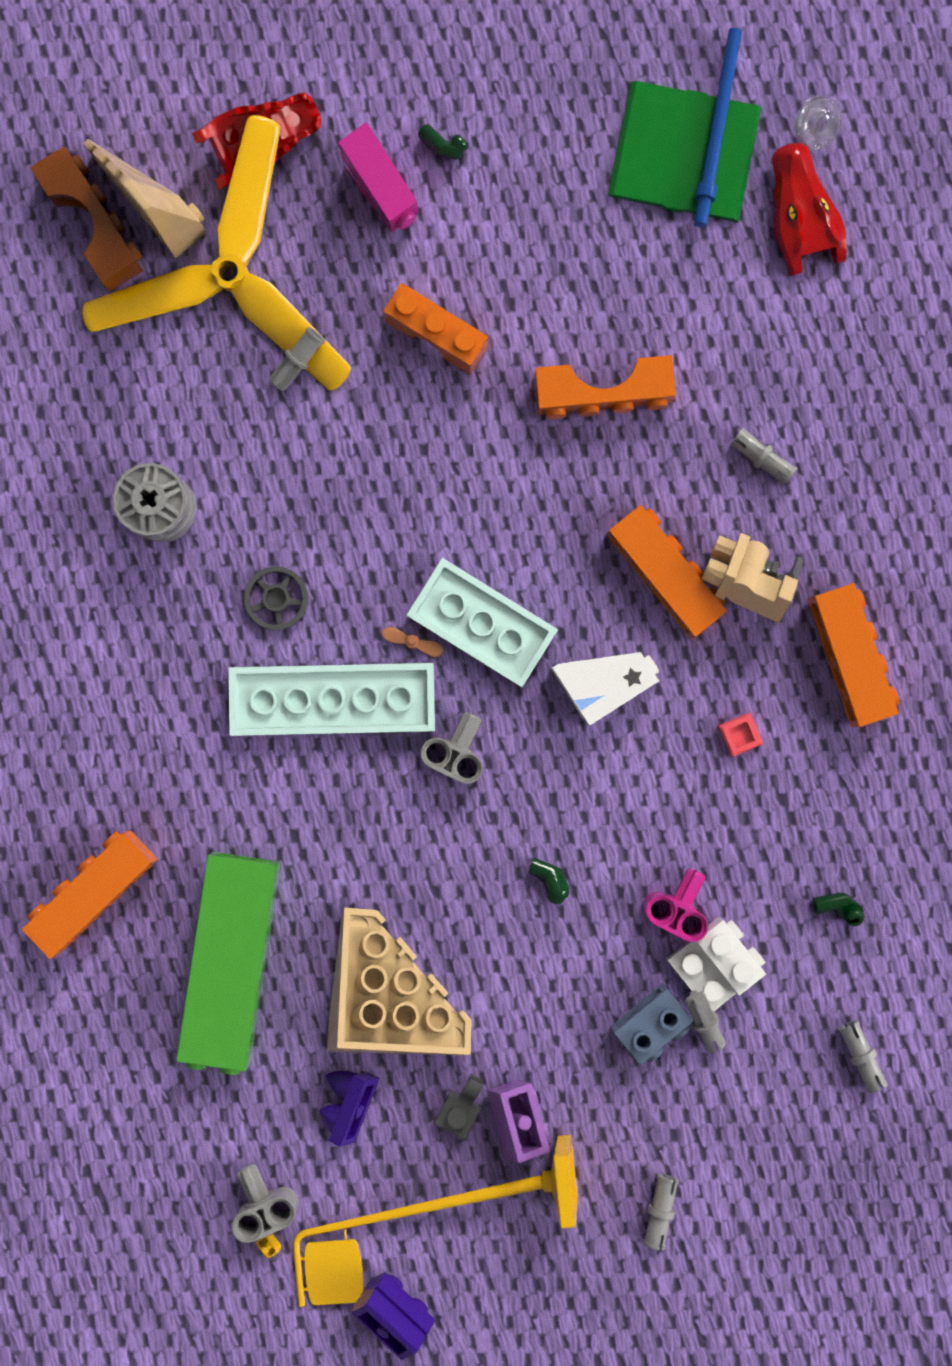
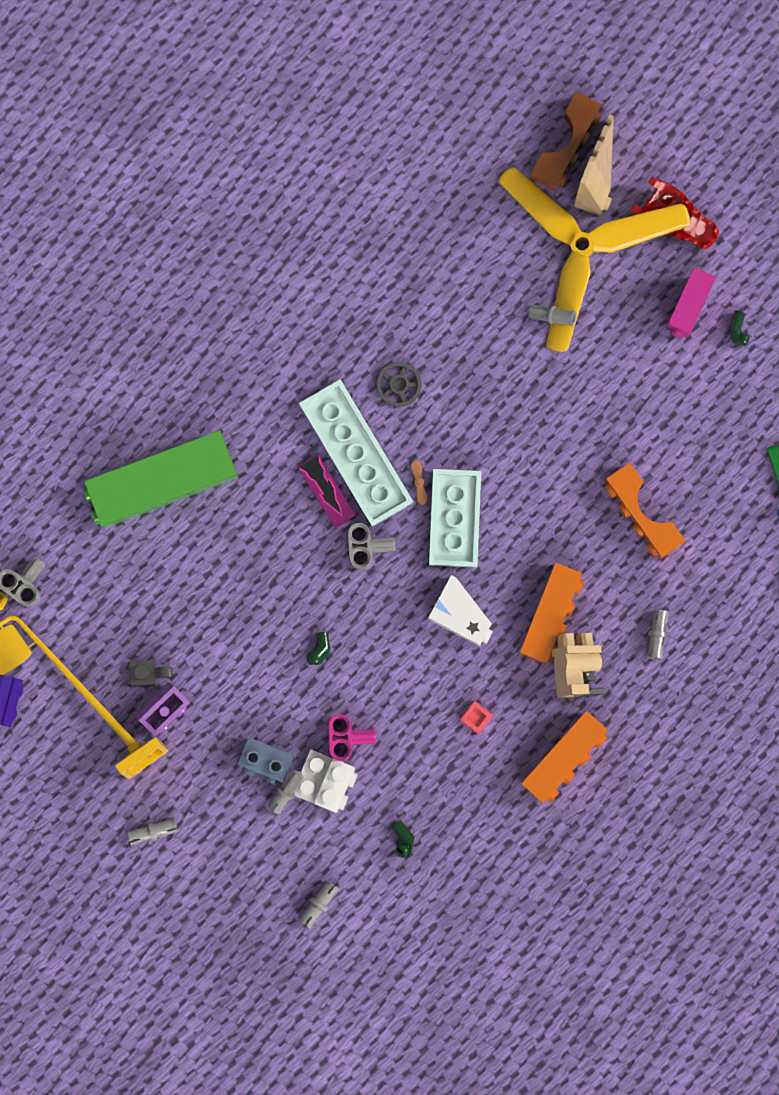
camera: 65 degrees right, 5 degrees down
orange brick [21,830,159,960] -> none
light grey wheel [113,463,197,543] -> none
dark purple tile [319,1071,379,1147] -> none
tan slope [327,907,472,1055] -> none
orange arch [383,282,489,375] -> none
none -> tile [298,455,356,529]

